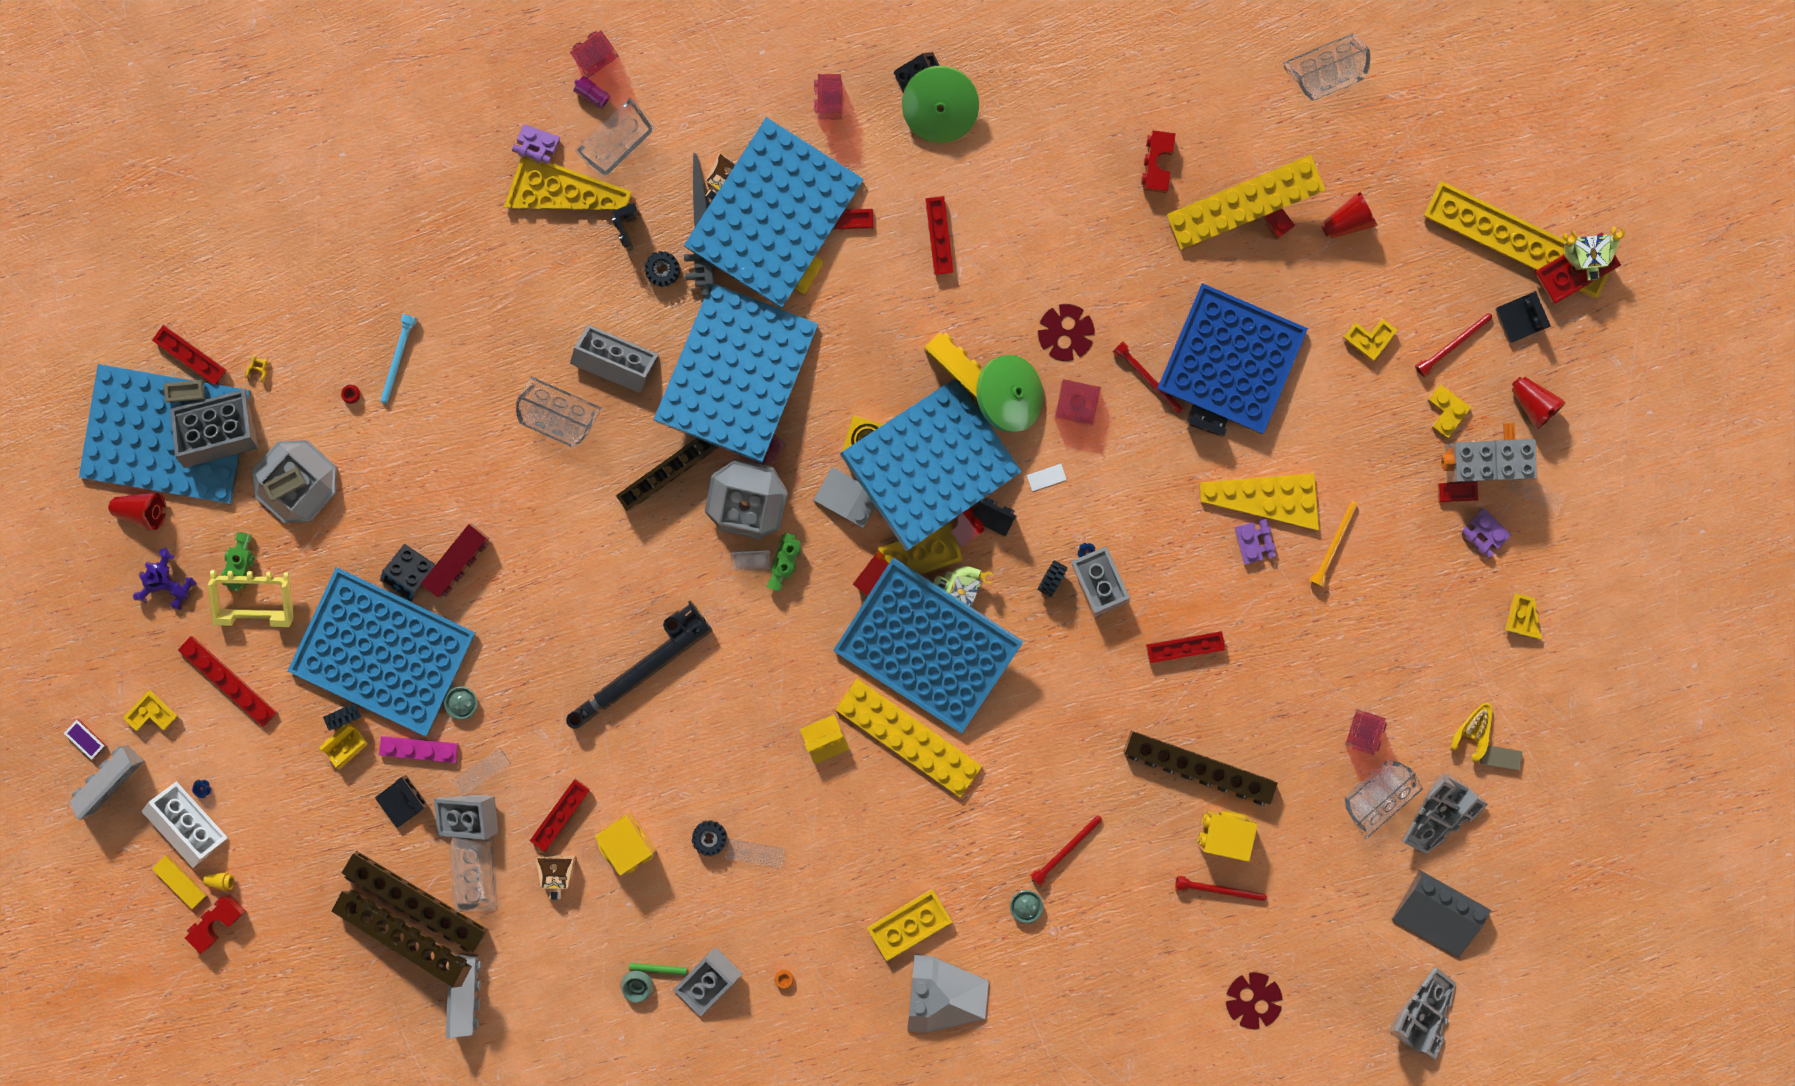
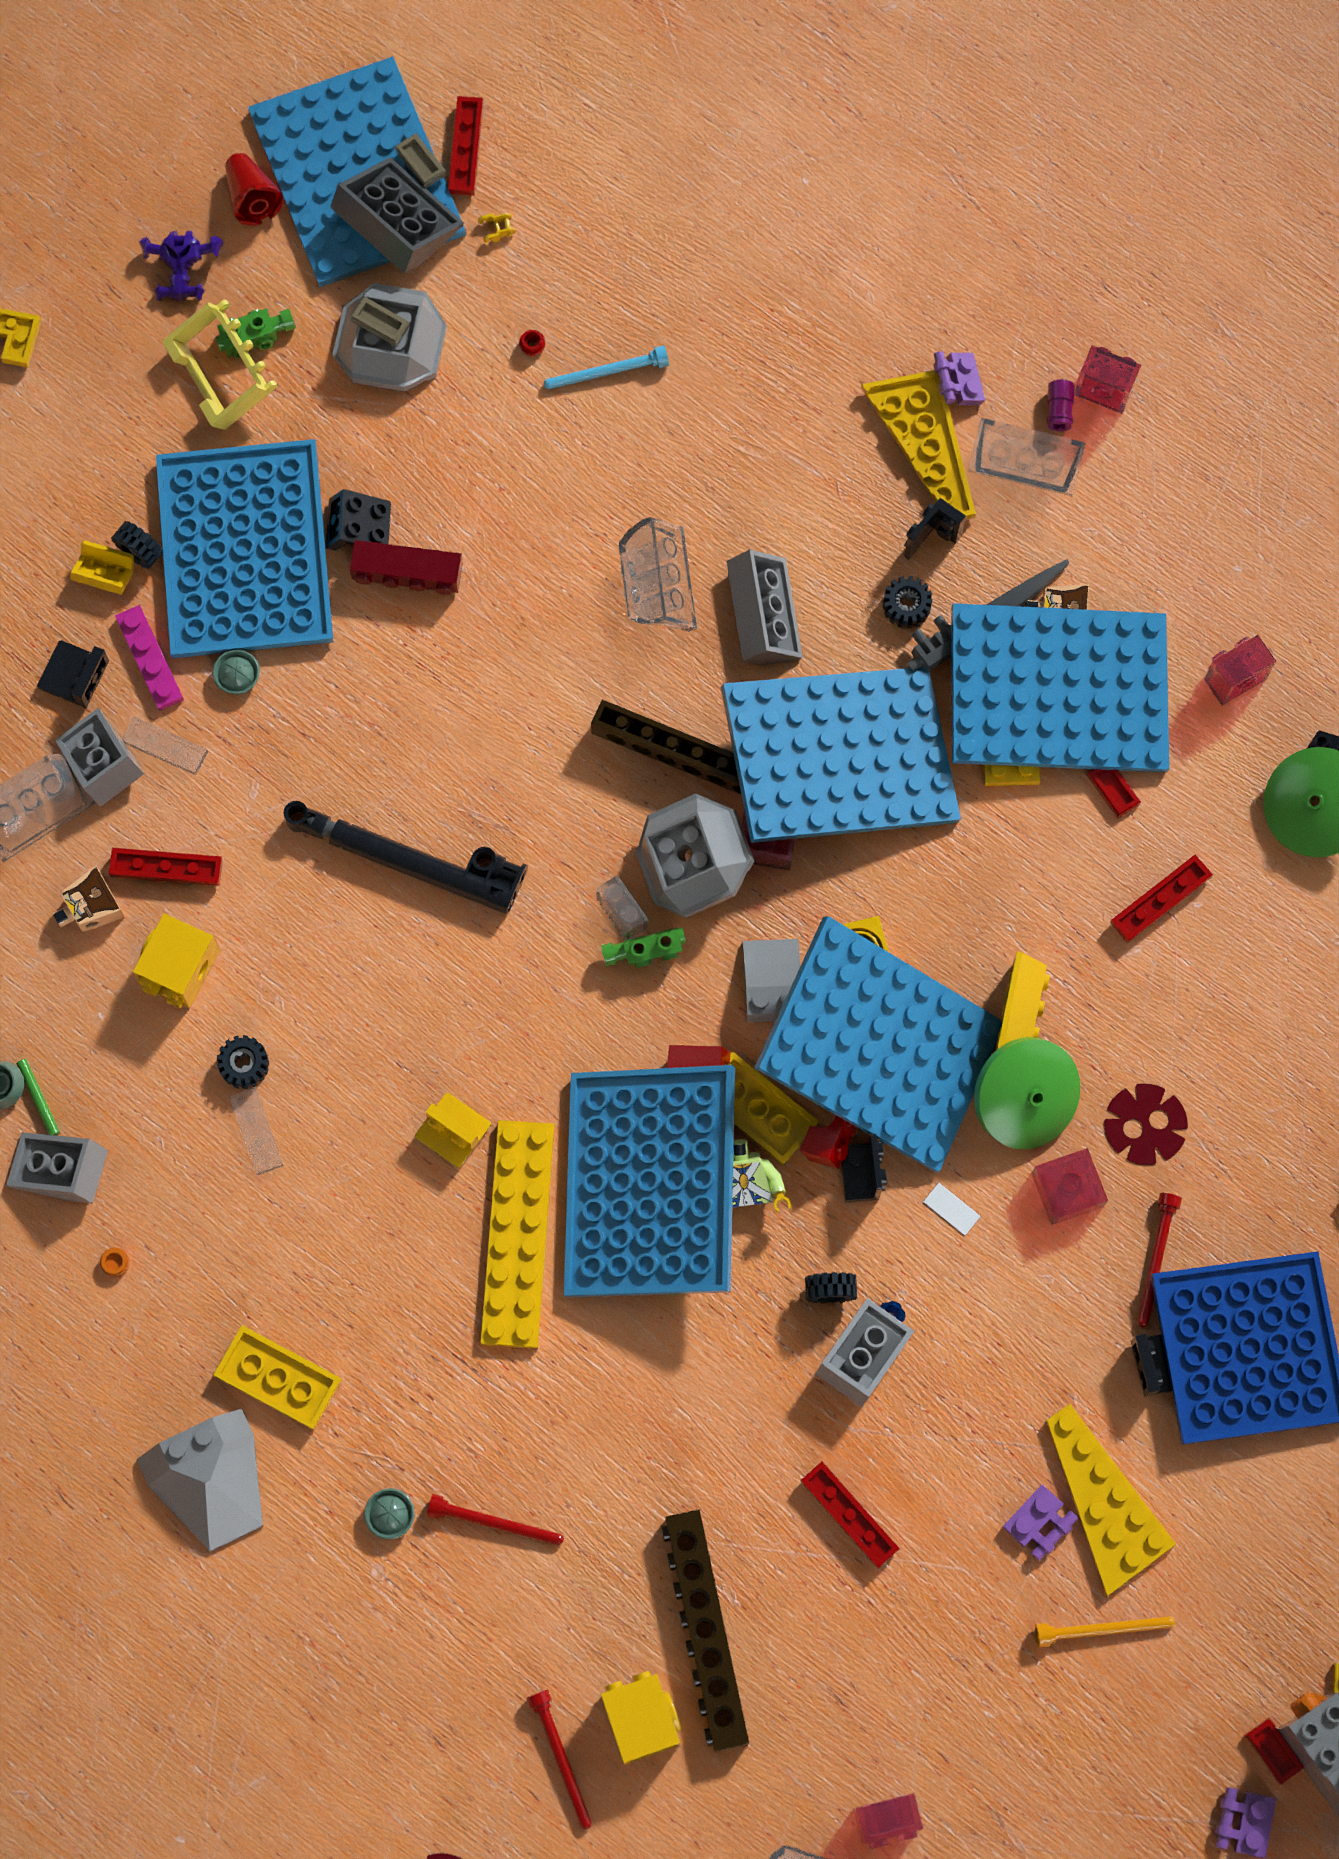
camera: 50 degrees right, 15 degrees down
red plate [178,636,277,727] -> none

